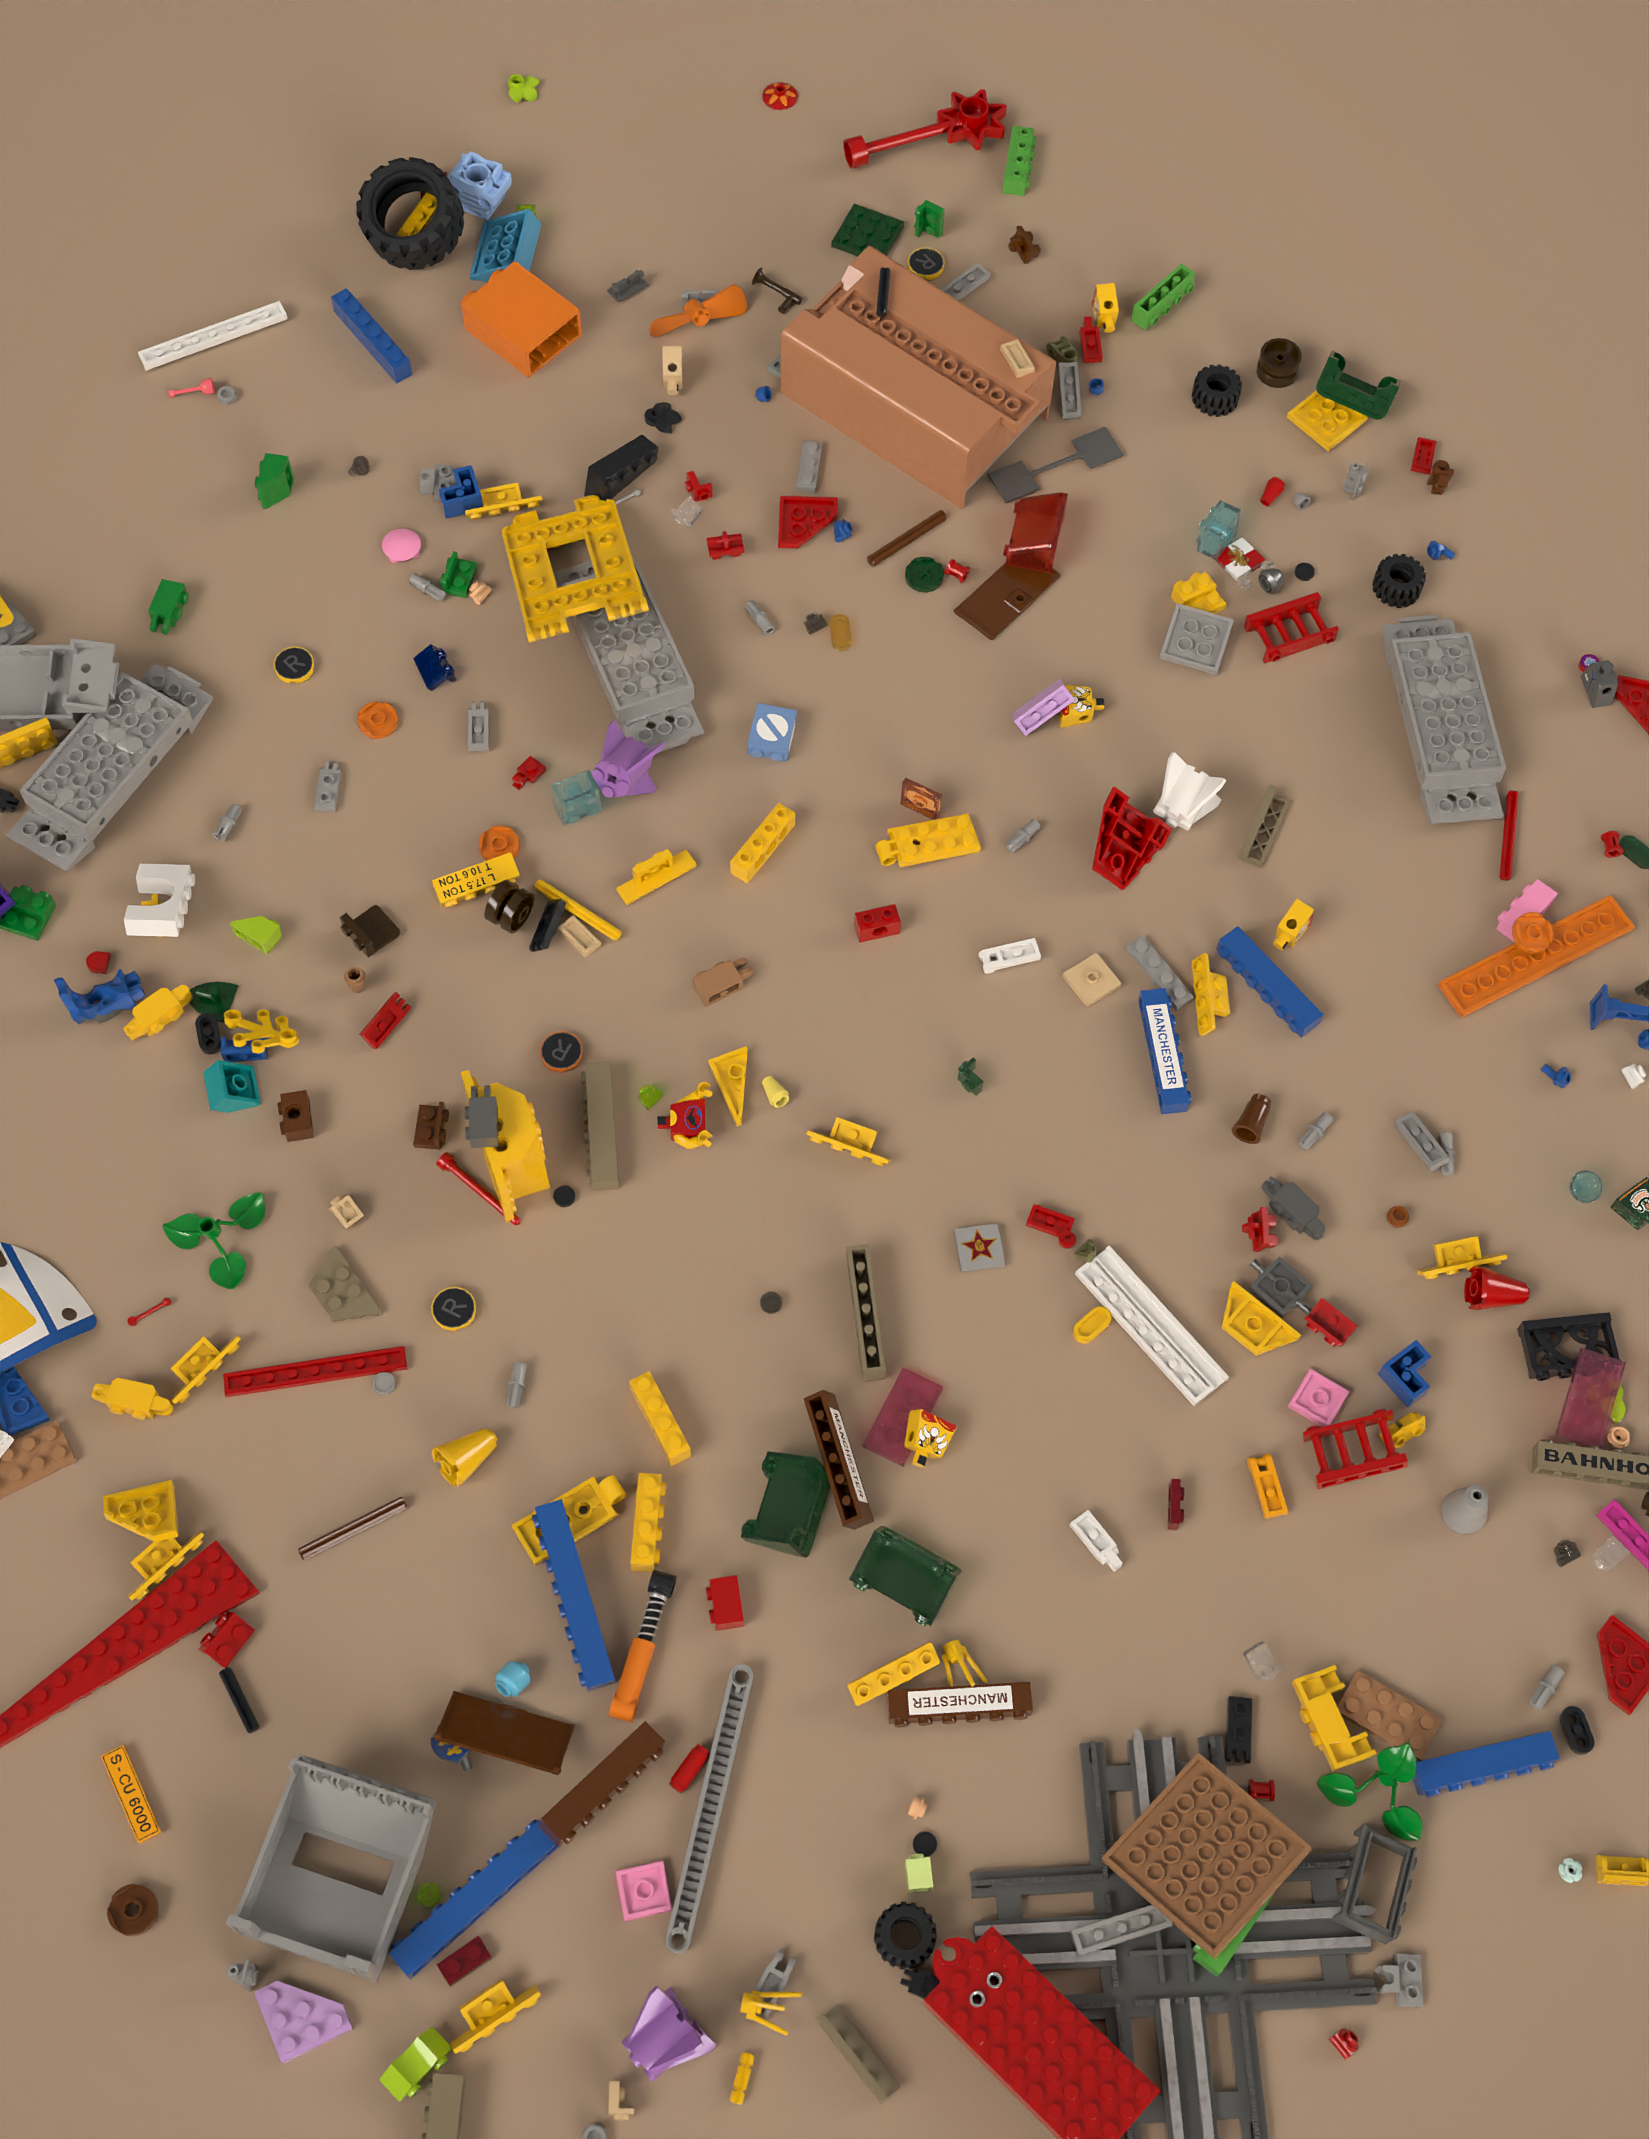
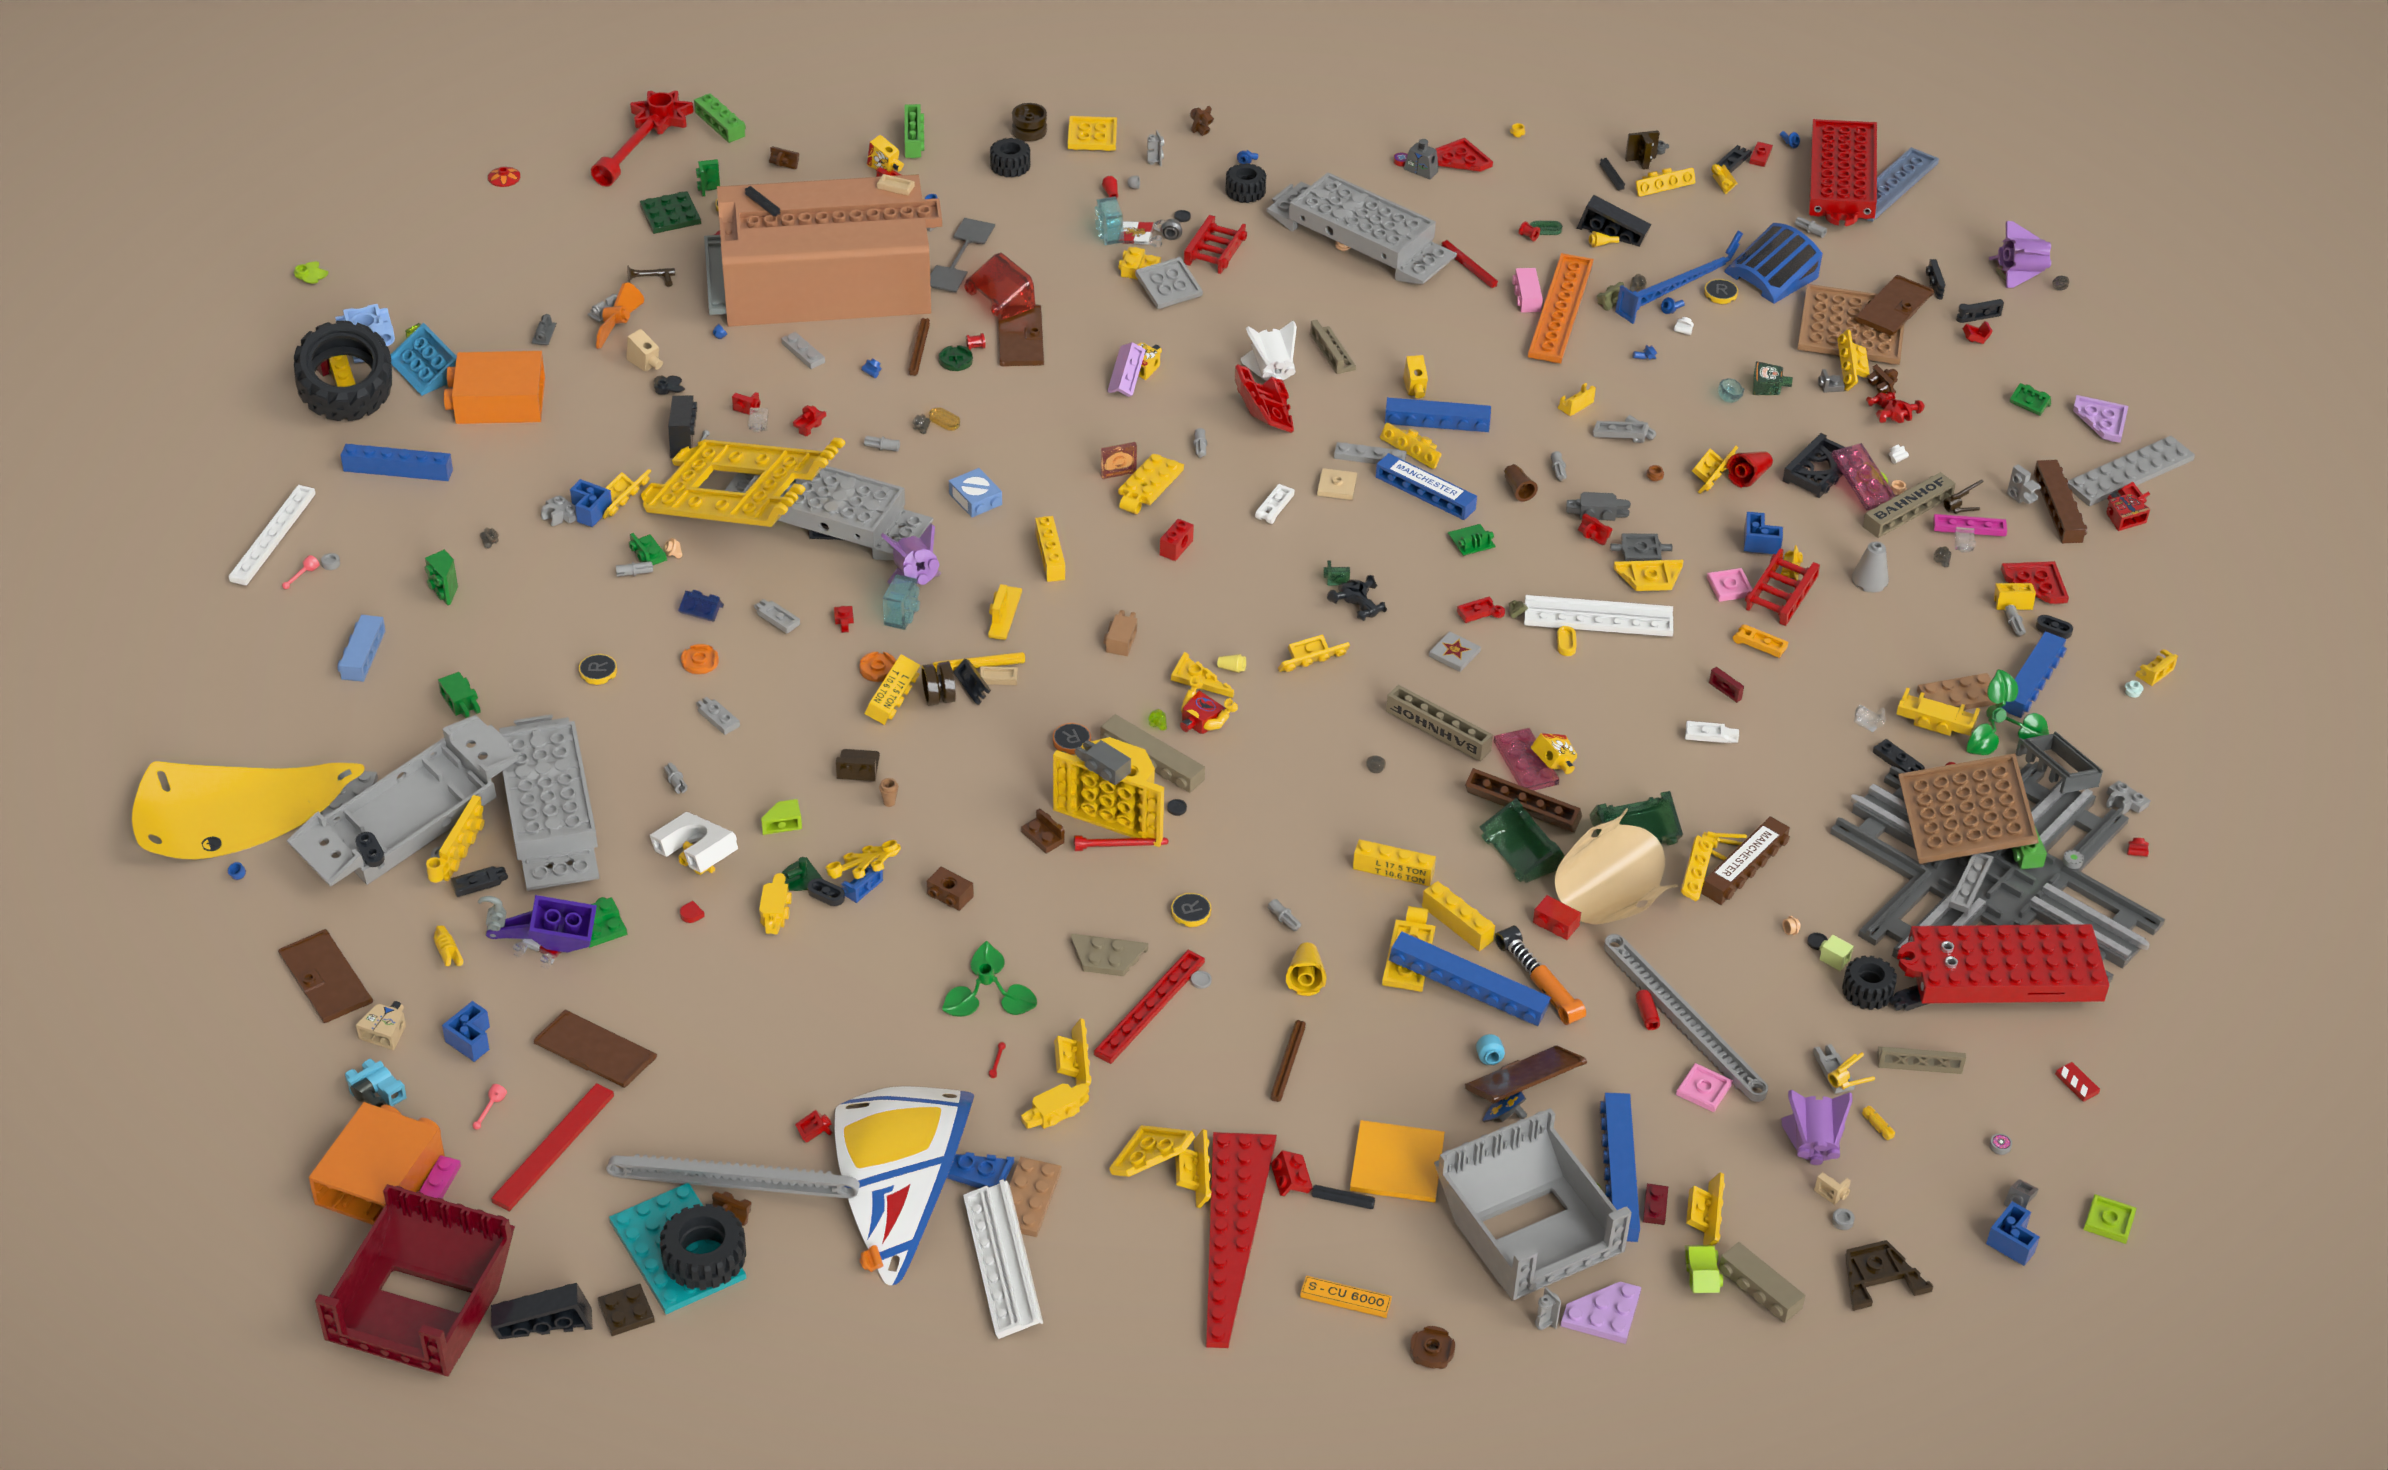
camera: 45 degrees left, 20 degrees down
blue hips [54,969,146,1024] -> none
teal slope [203,1060,261,1113] -> none
tan bracket [328,1194,364,1229] -> none
red hinge [359,992,411,1049] -> none
bright pink dish [382,528,421,563] -> none
reddish brown brick [538,1721,665,1848] -> none
red plate [778,496,838,549] -> none
red bracket [1304,1298,1358,1347] -> none
dark green windscreen [1316,351,1401,420] -> none
red plate [1410,437,1437,475] -> none
orange tile [1512,912,1553,954] -> none
none -> medium blue brick [338,615,386,682]
none -> black piece [1327,575,1387,621]
none -> light orange tile [1350,1120,1445,1203]
none -> green hinge [1448,524,1496,556]
none -> tan piece [1555,808,1678,924]
none -> yellow hinge [1558,383,1596,417]
none -> olive hips [1597,282,1624,311]
none -> yellow hinge [1994,583,2036,610]
none -> light grey tile [2063,850,2084,869]

